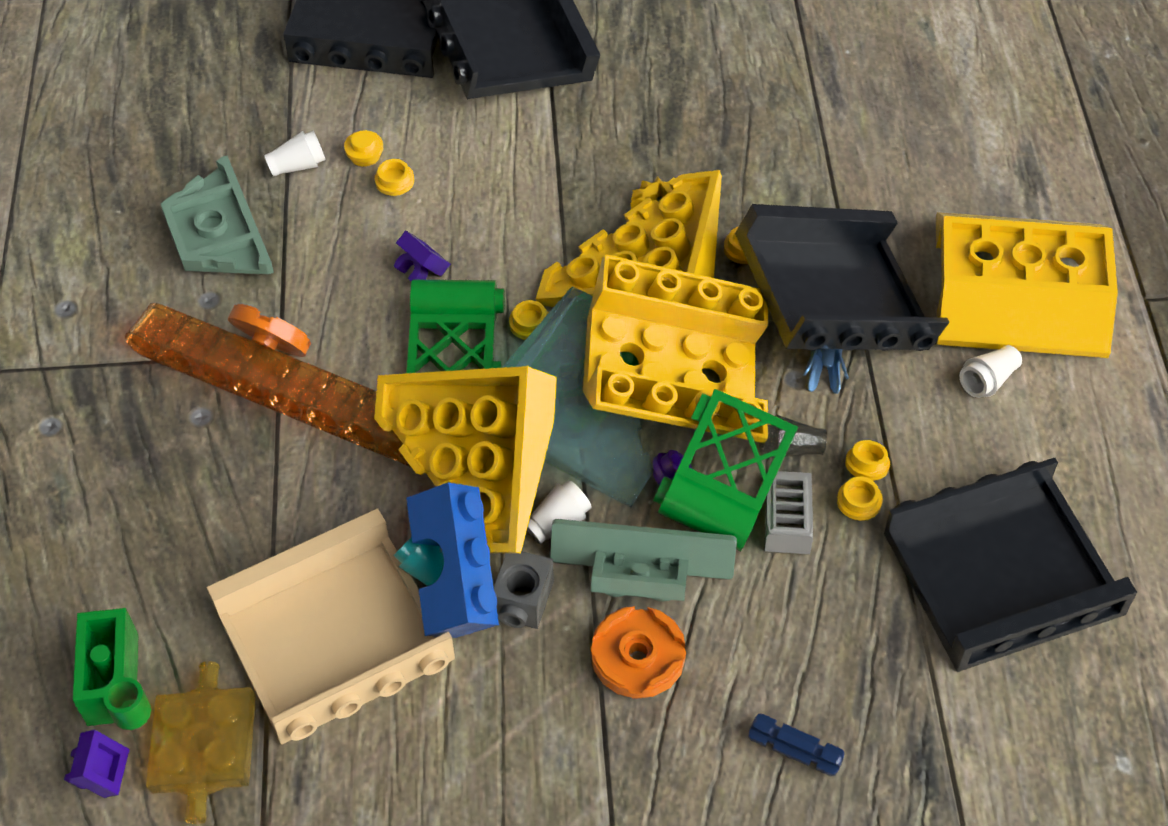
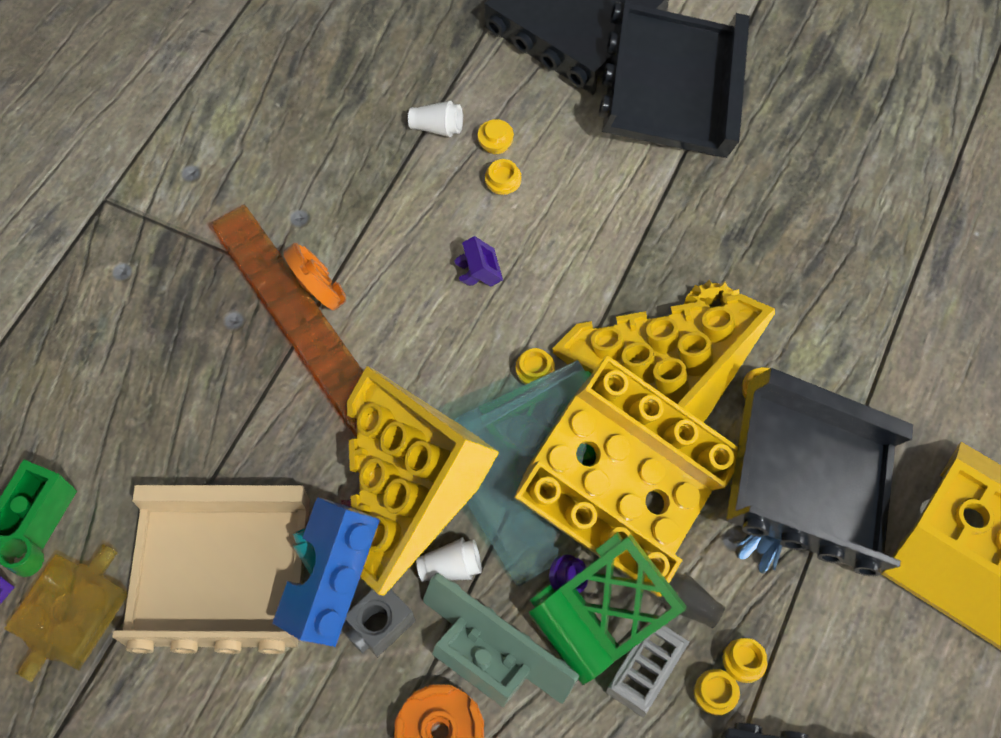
camera: 30 degrees right, 10 degrees up
sand green wing [161,156,274,274] -> none
green piece [406,279,505,373] -> none
white cone [959,345,1022,398] -> none

